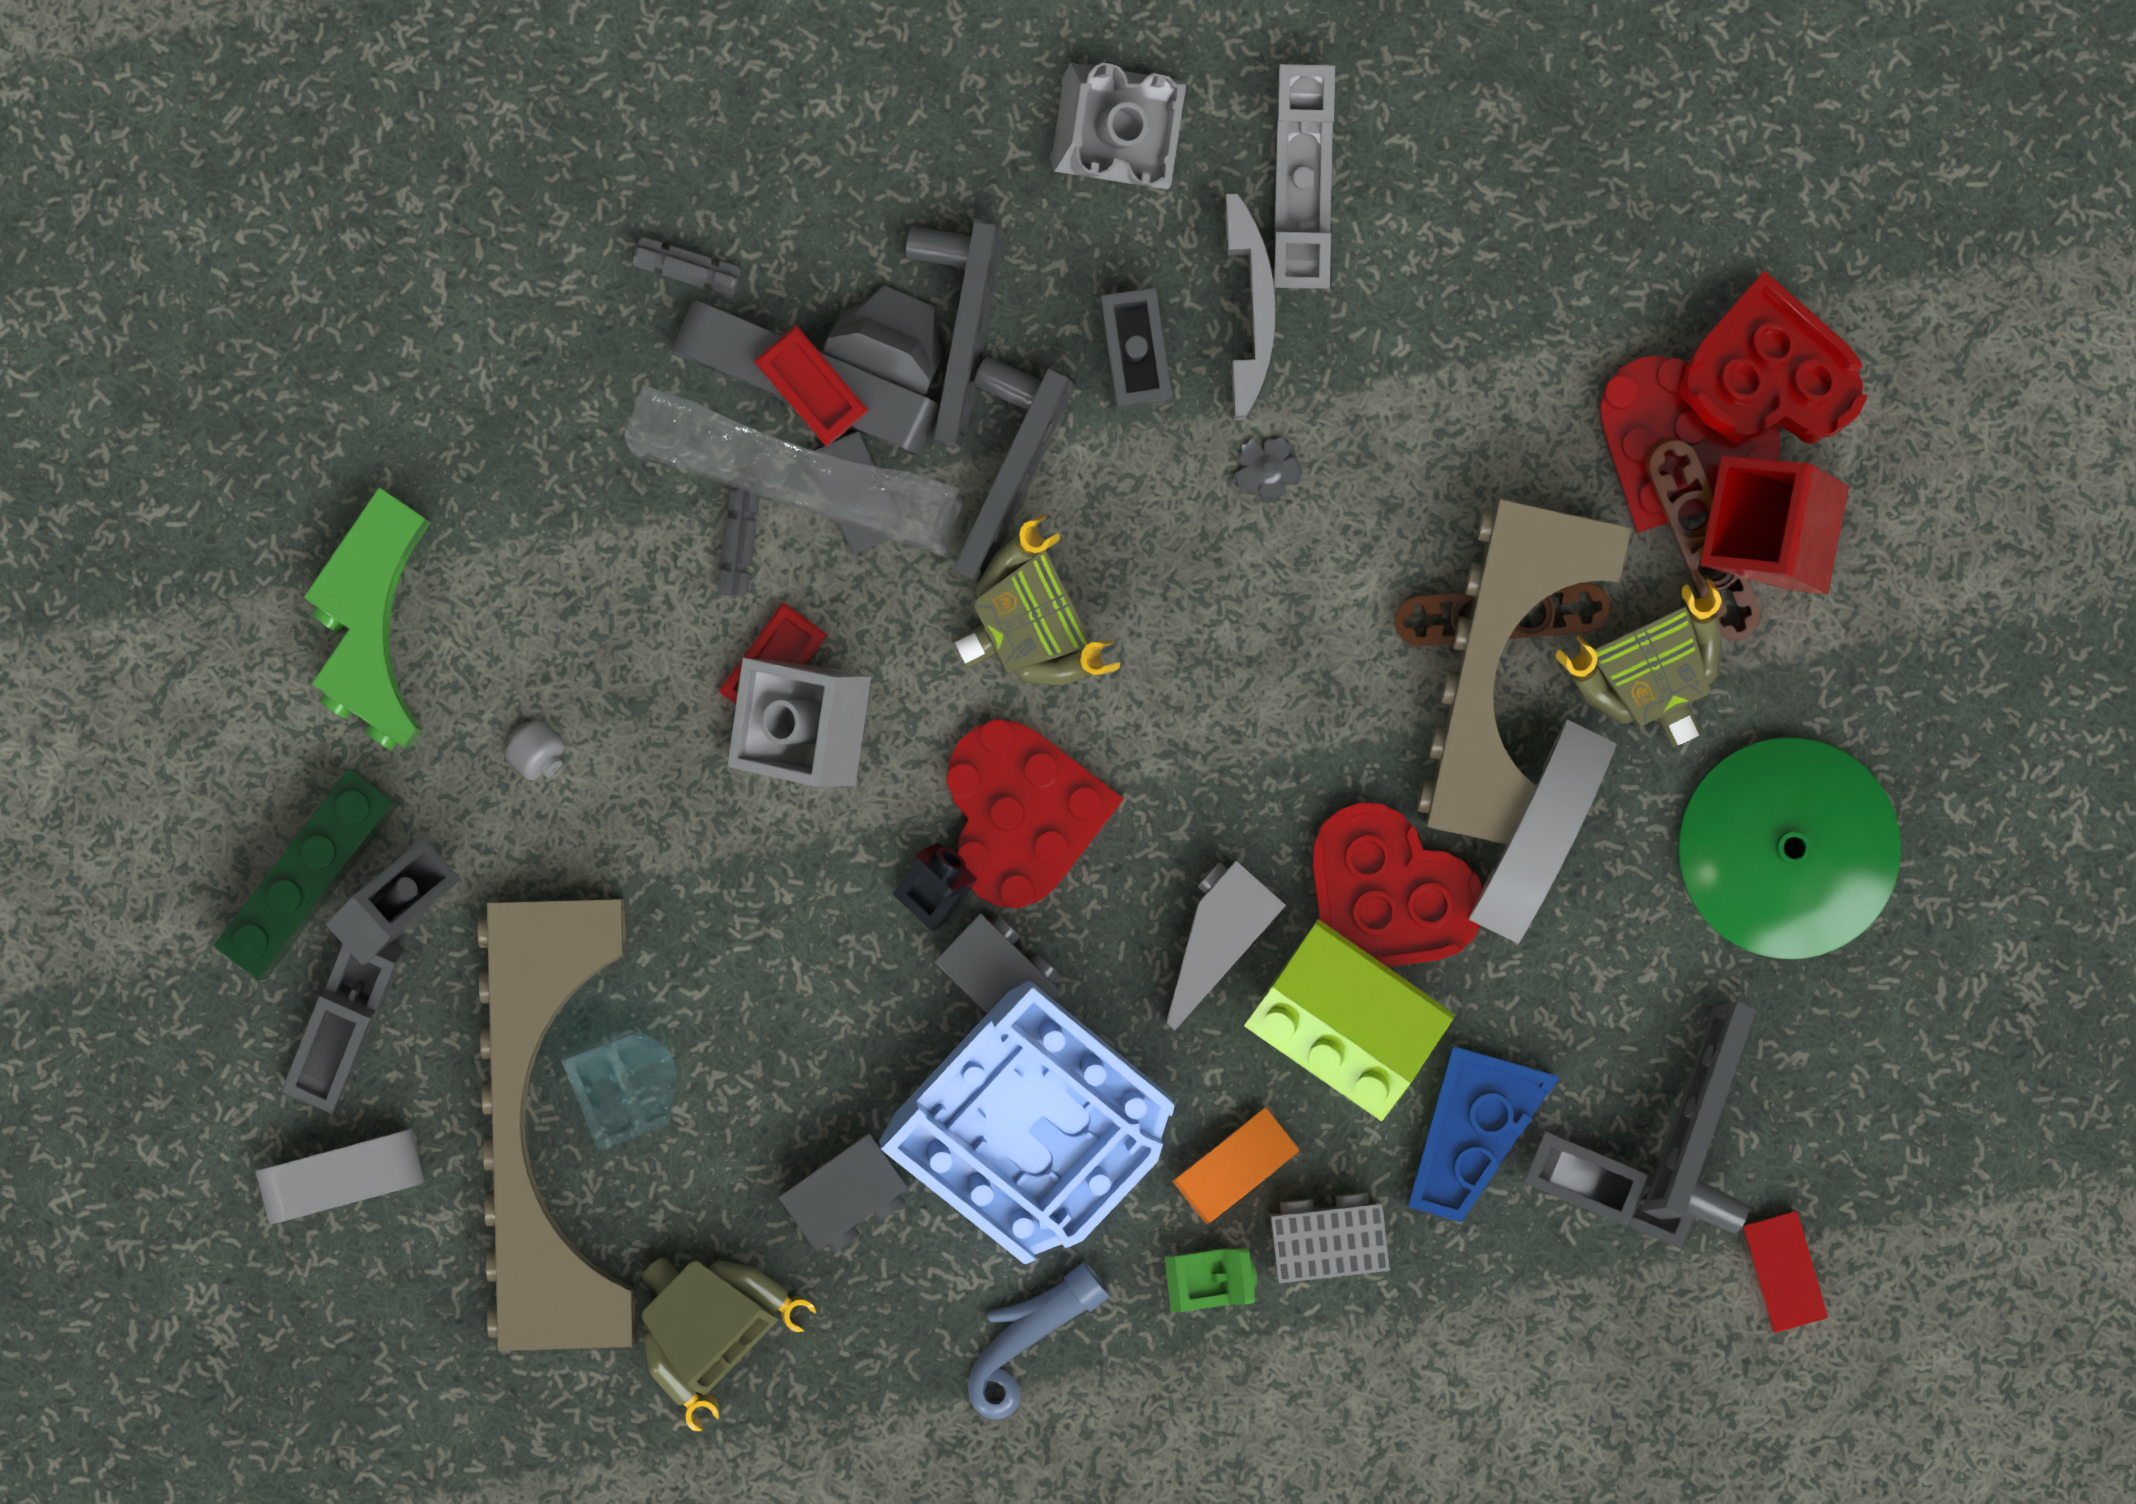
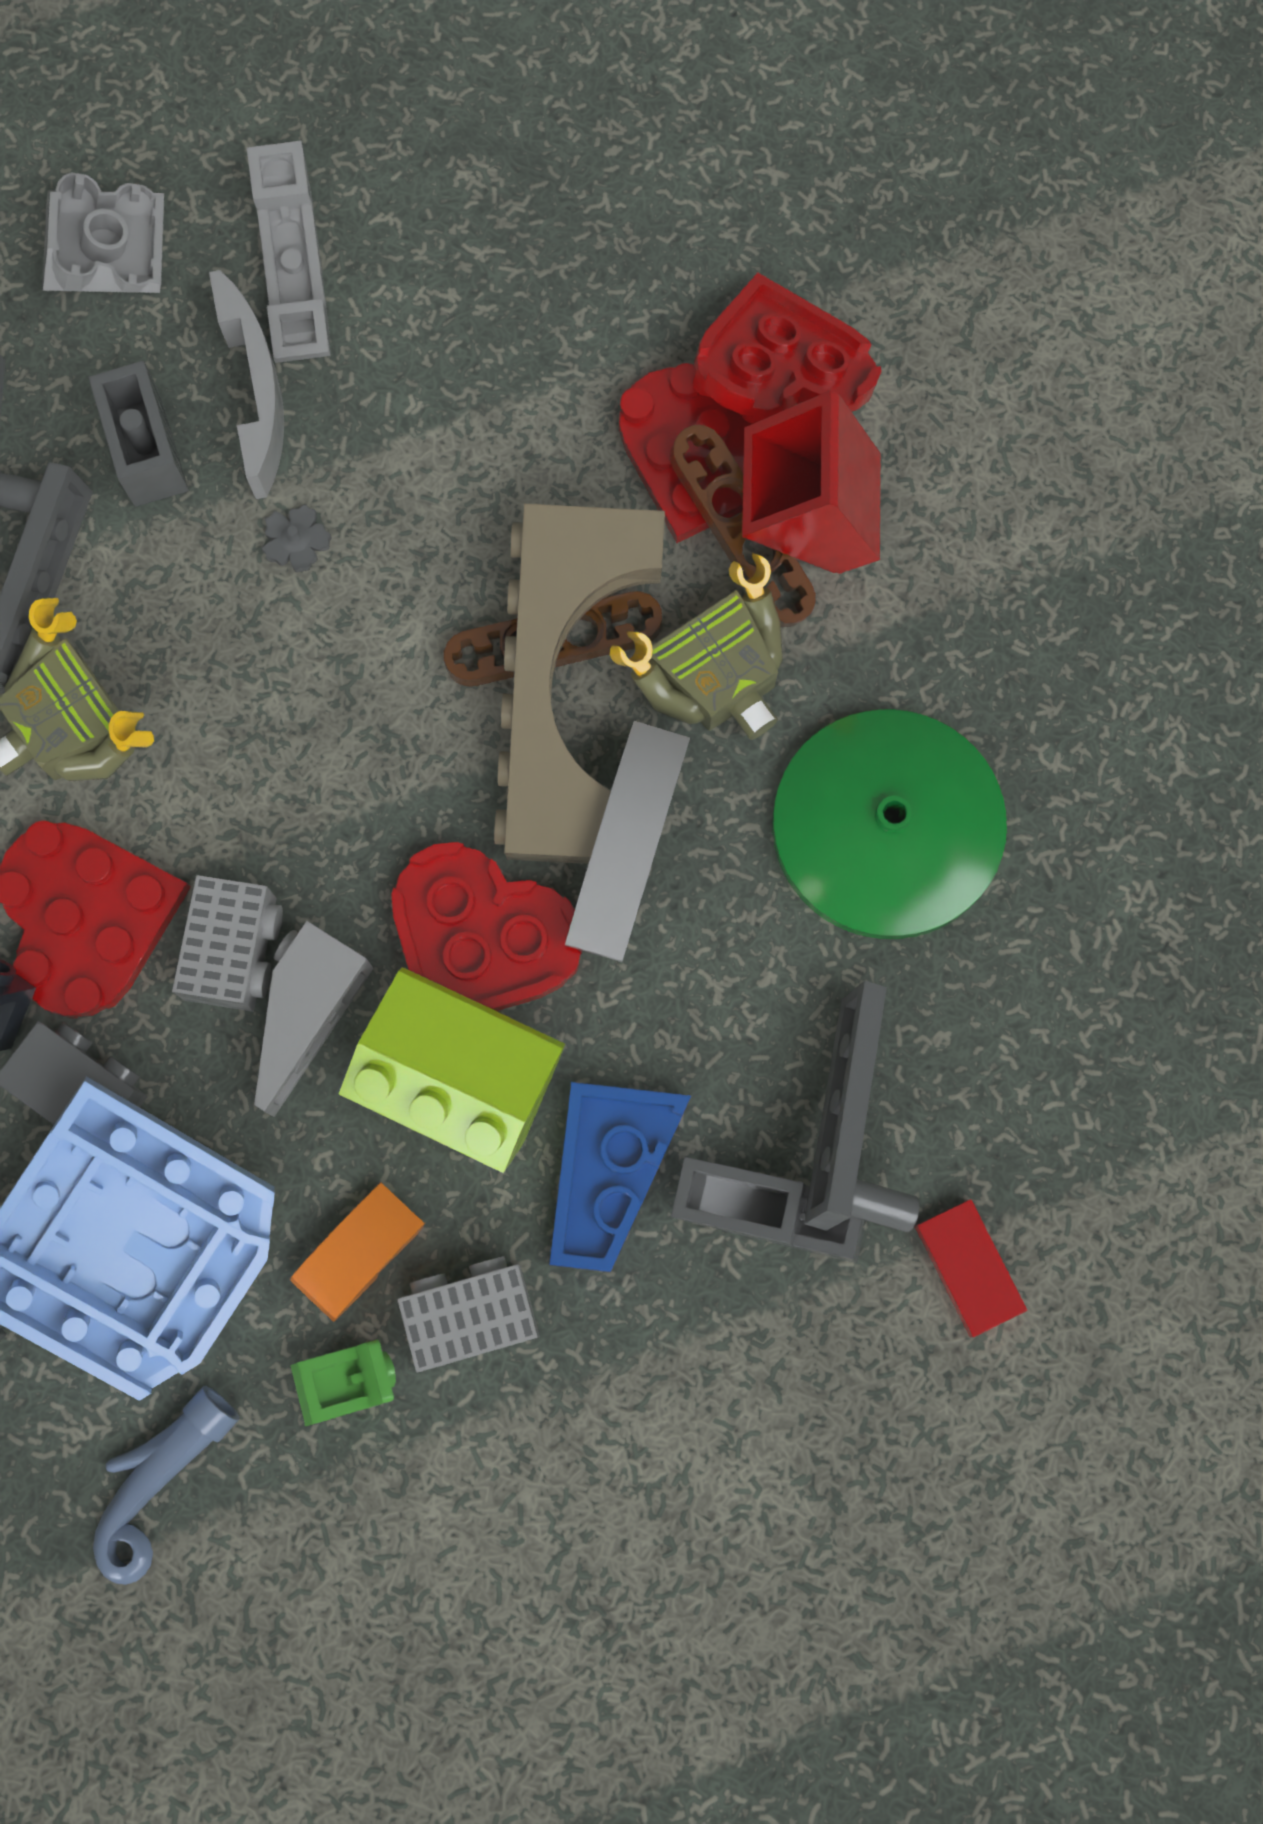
camera: 10 degrees left, 10 degrees down
none -> light grey brick [172,875,283,1012]

